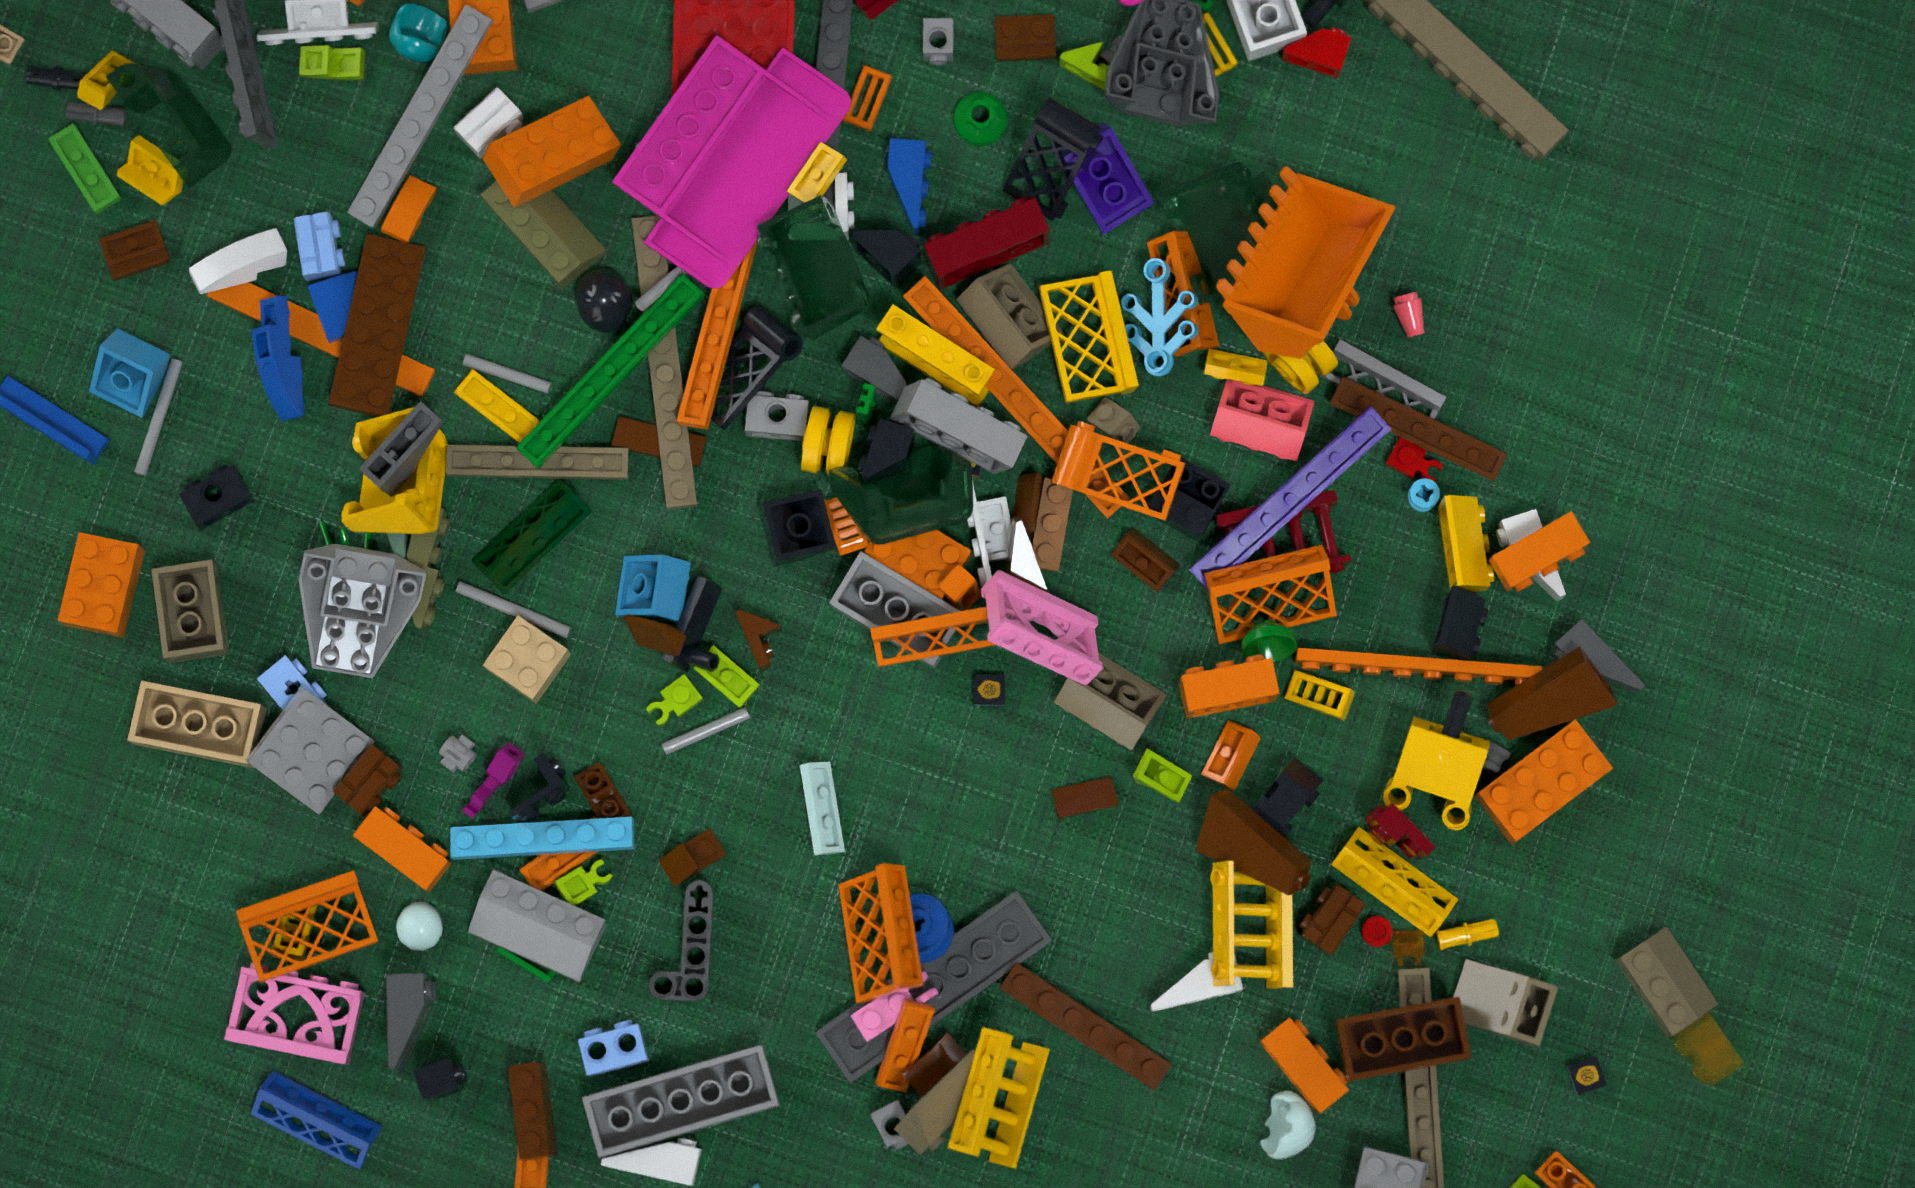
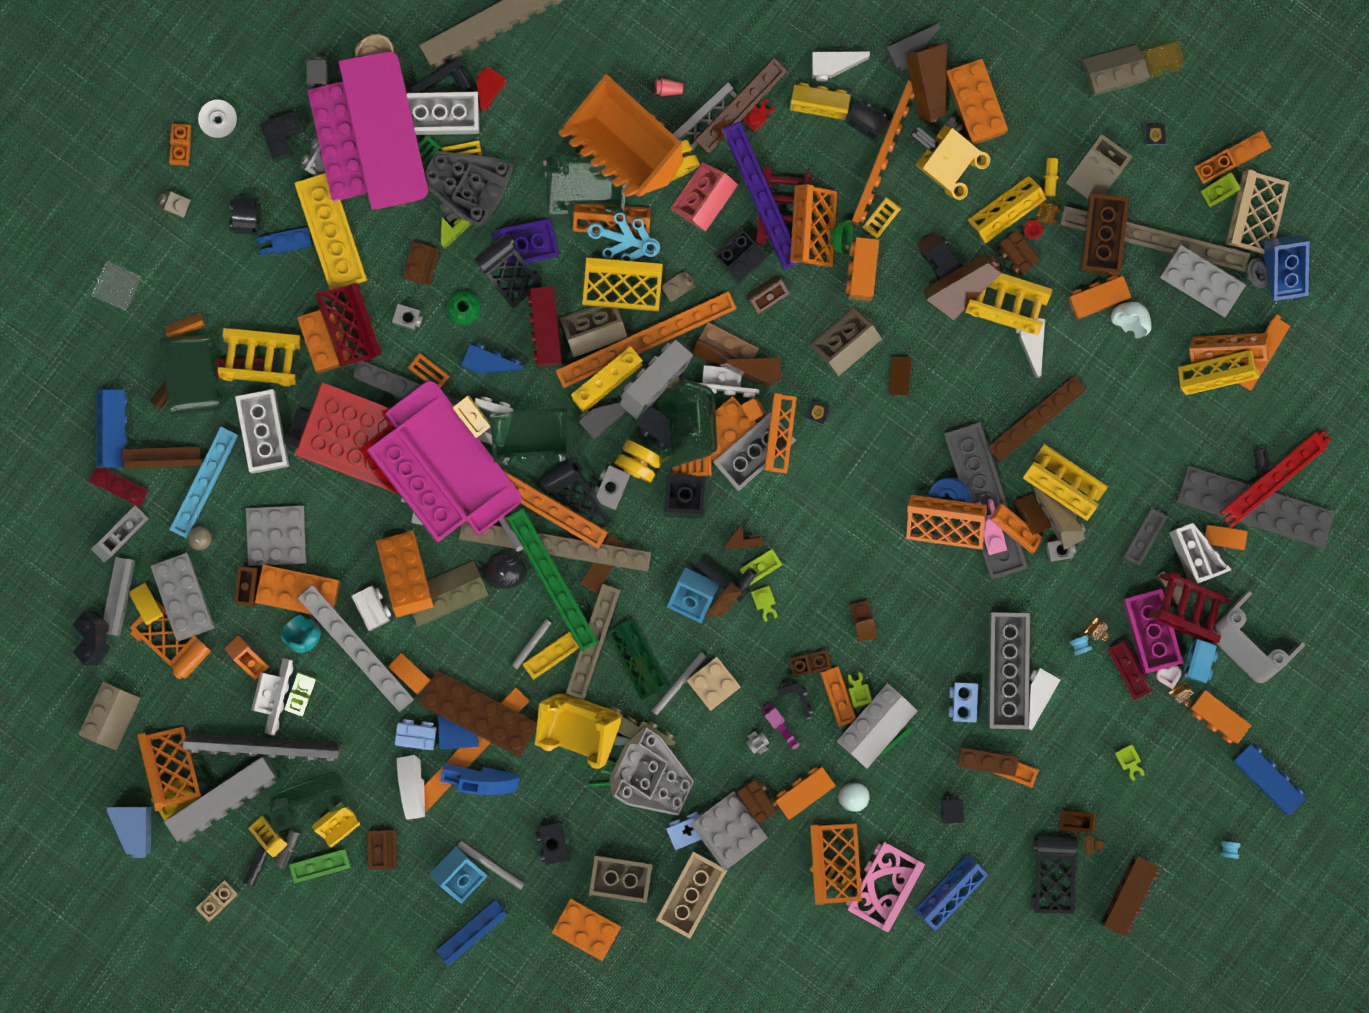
camera: 80 degrees left, 5 degrees up
dark grey slope [359,401,443,497] -> none
dark grey slope [386,973,437,1071] -> none
medium azure plate [450,817,634,860] -> none
dark grey beam [649,880,715,1002] -> none
light grey bar [662,707,750,755] -> none
light aqua plate [800,762,845,855] -> none
black slope [852,230,921,289] -> none
green tile [856,383,877,426] -> none
bright pink fence [981,570,1103,685] -> none
orange piece [1051,421,1186,521] -> none
lime slope [1133,749,1192,803] -> none
orange slope [1201,720,1260,790] -> none
yellow plate [1204,349,1268,386] -> none
dark red plate [1364,803,1436,860] -> none
medium azure wheel [1407,478,1440,512] -> none
orange brick [1489,511,1590,592] -> none

